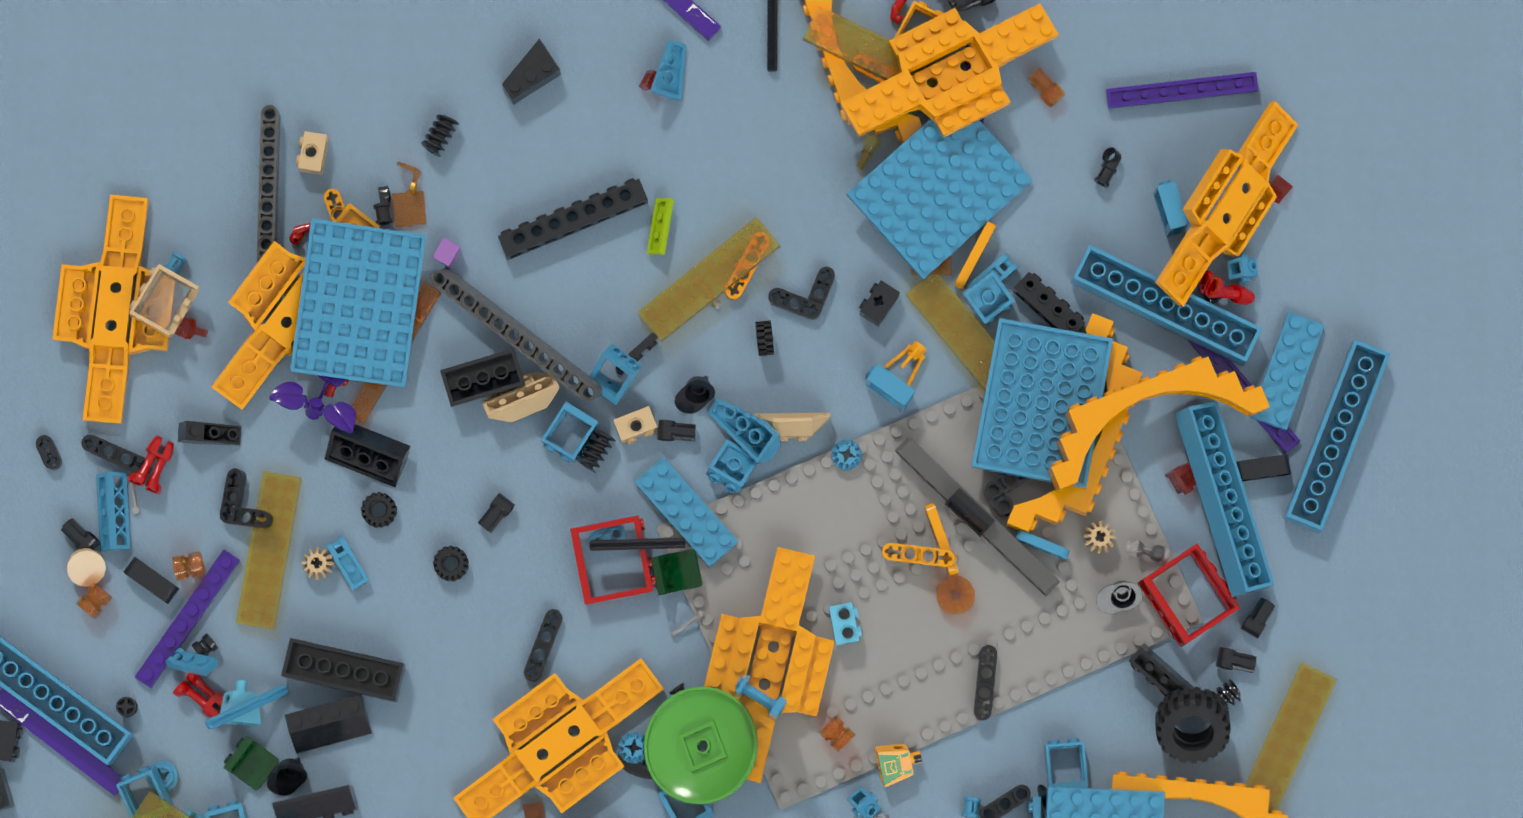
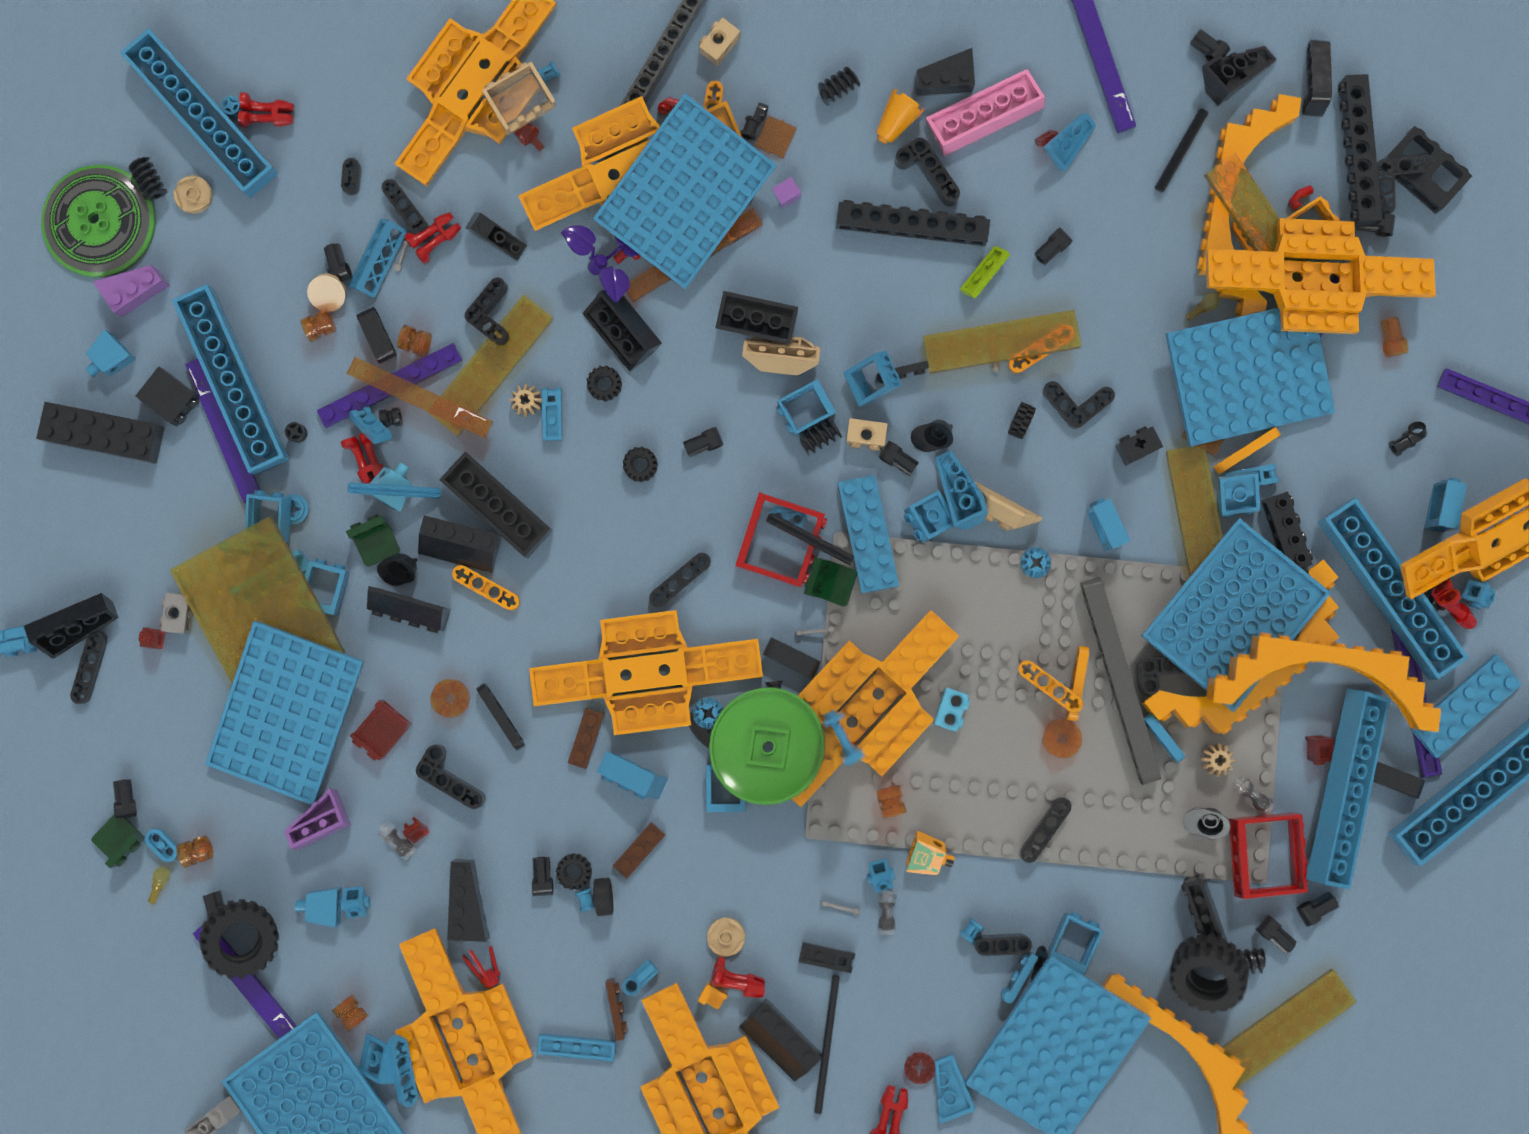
camera: 35 degrees right, 5 degrees up
clear orange piece [397,162,421,194] -> none
dark grey beam [431,268,602,401] -> none
light orange plant [884,341,926,386] -> none
black piece [945,488,995,537] -> none
none -> clear orange tile [346,357,493,439]
none -> light orange beam [452,565,520,610]
none -> black beam [763,637,821,679]
none -> light orange cone [876,88,924,145]
none -> black beam [895,138,960,206]
none -> bright pink arch [926,69,1045,156]
none -> black piece [1034,227,1073,265]

